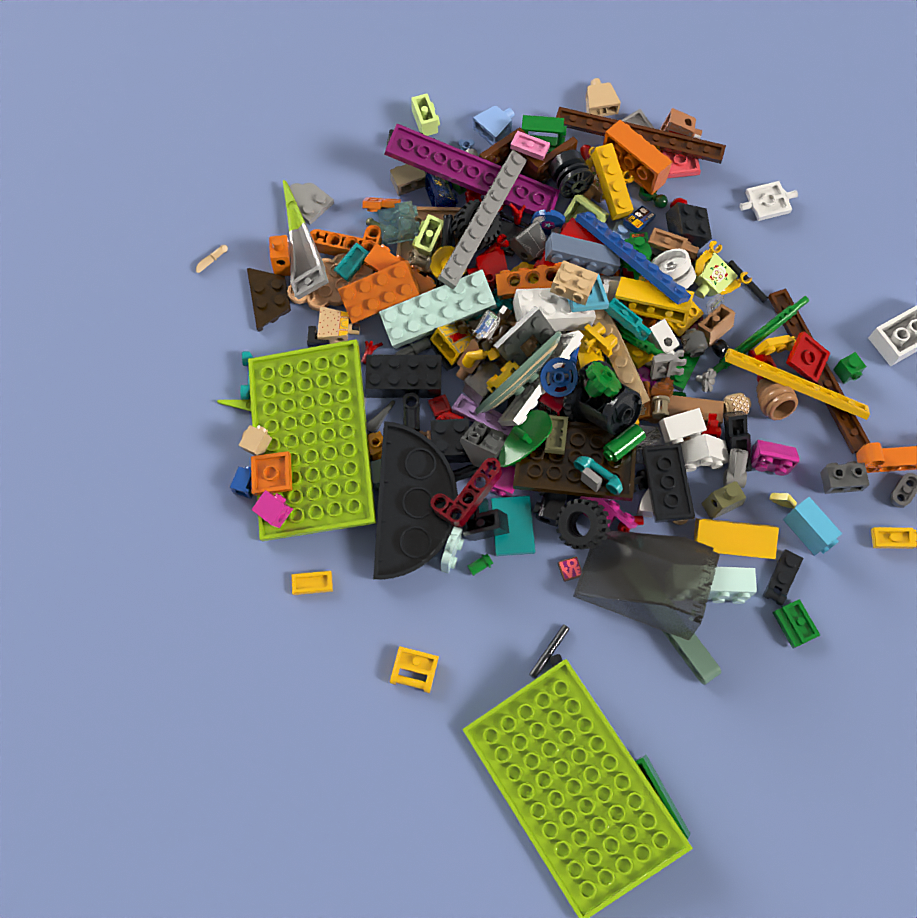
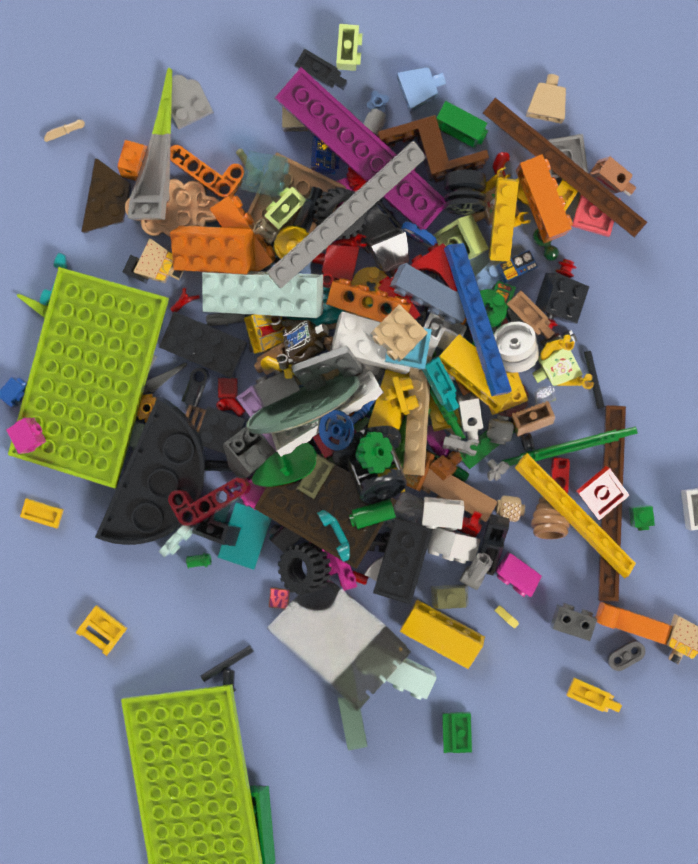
camera: 25 degrees right, 20 degrees up
tan brick [239,425,272,456] -> none
orange plate [251,451,292,496] -> none
teal plate [334,242,370,282] -> none
orange plate [362,197,401,212] -> none
yellow plate [486,361,520,393] -> none
red bar [509,203,526,225] -> none
bright pink plate [510,131,550,161] -> none
light grey tile [581,467,602,492] -> none
dark tan bush [652,395,670,420] -> none
white plate [740,181,798,221] -> none
yellow hinge [754,335,796,355] -> none
black plate [763,549,804,606] -> none
medium azure brick [783,497,842,556] -> none

